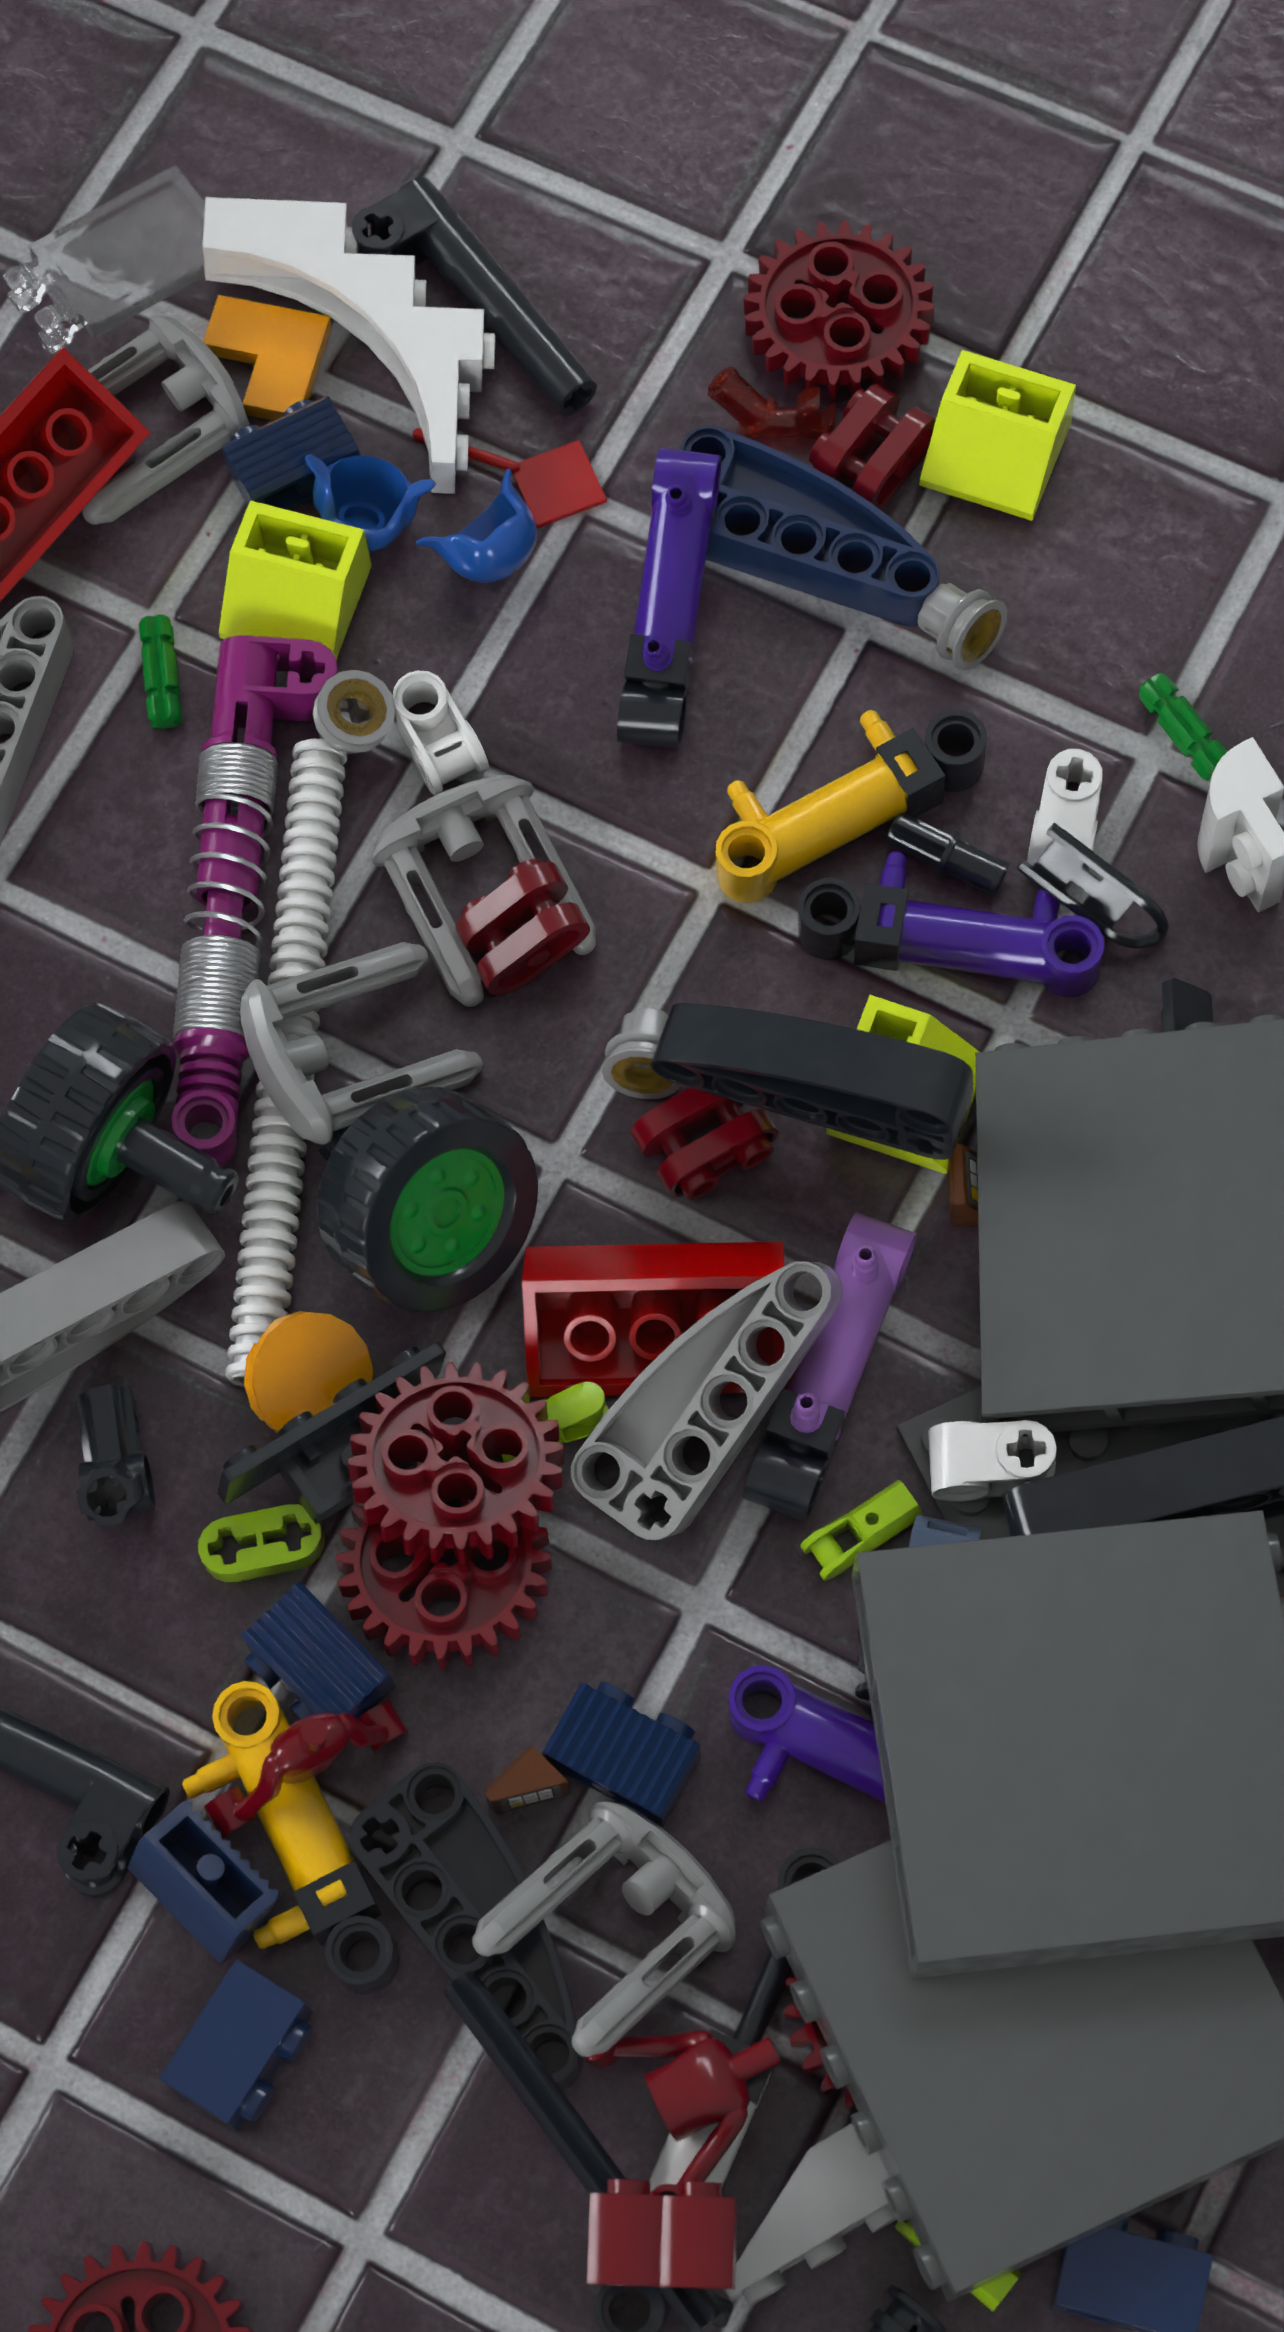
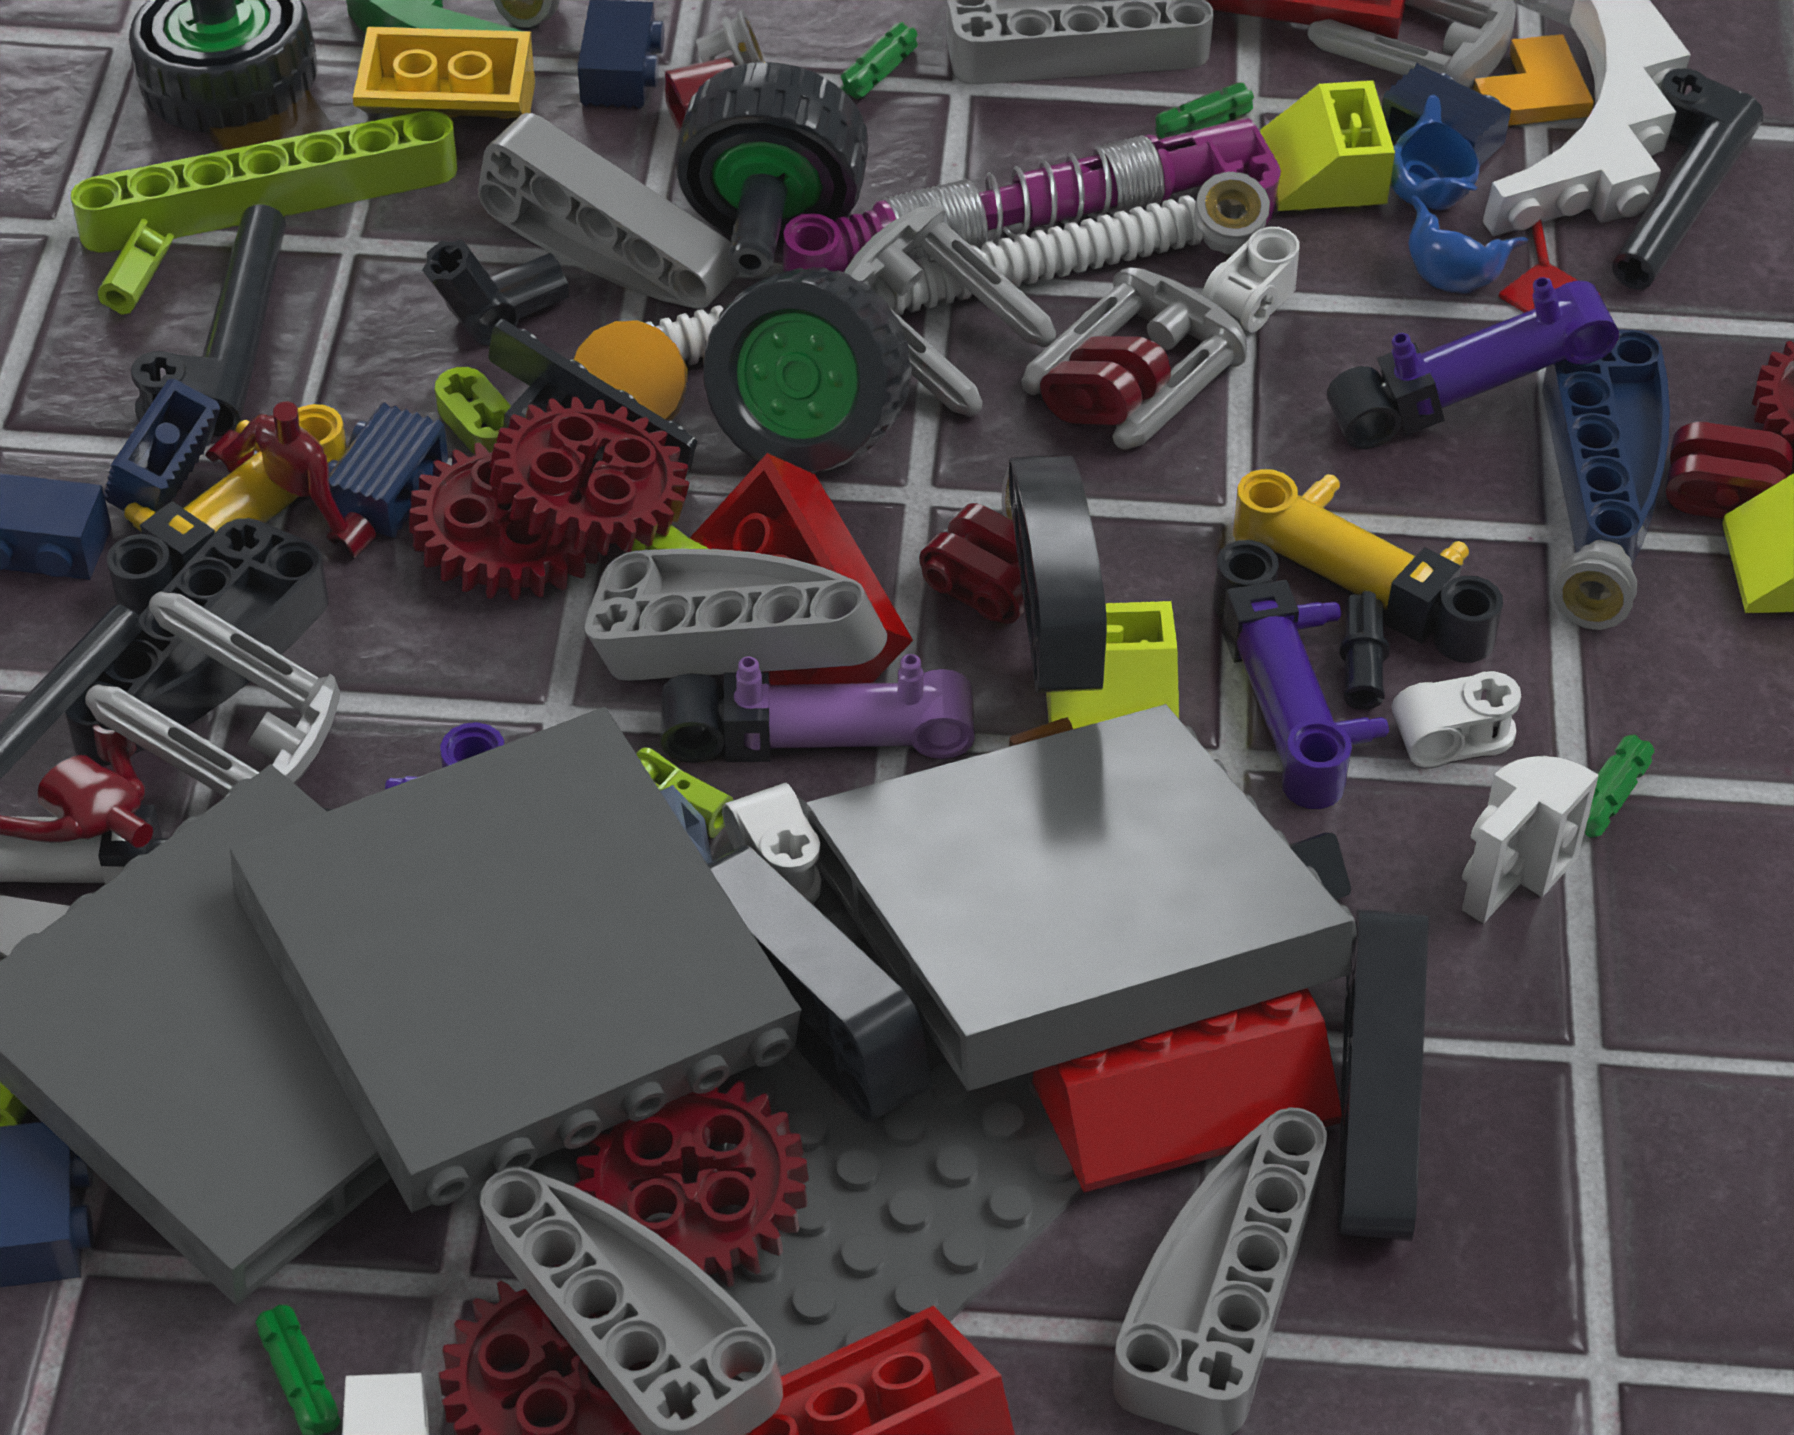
camera: 60 degrees right, 20 degrees down
reddish brown slope [484,1746,571,1814] -> none
dark blue brick [542,1682,701,1826] -> none
clear red piece [707,366,836,440] -> none
black piece [1016,822,1169,948] -> none

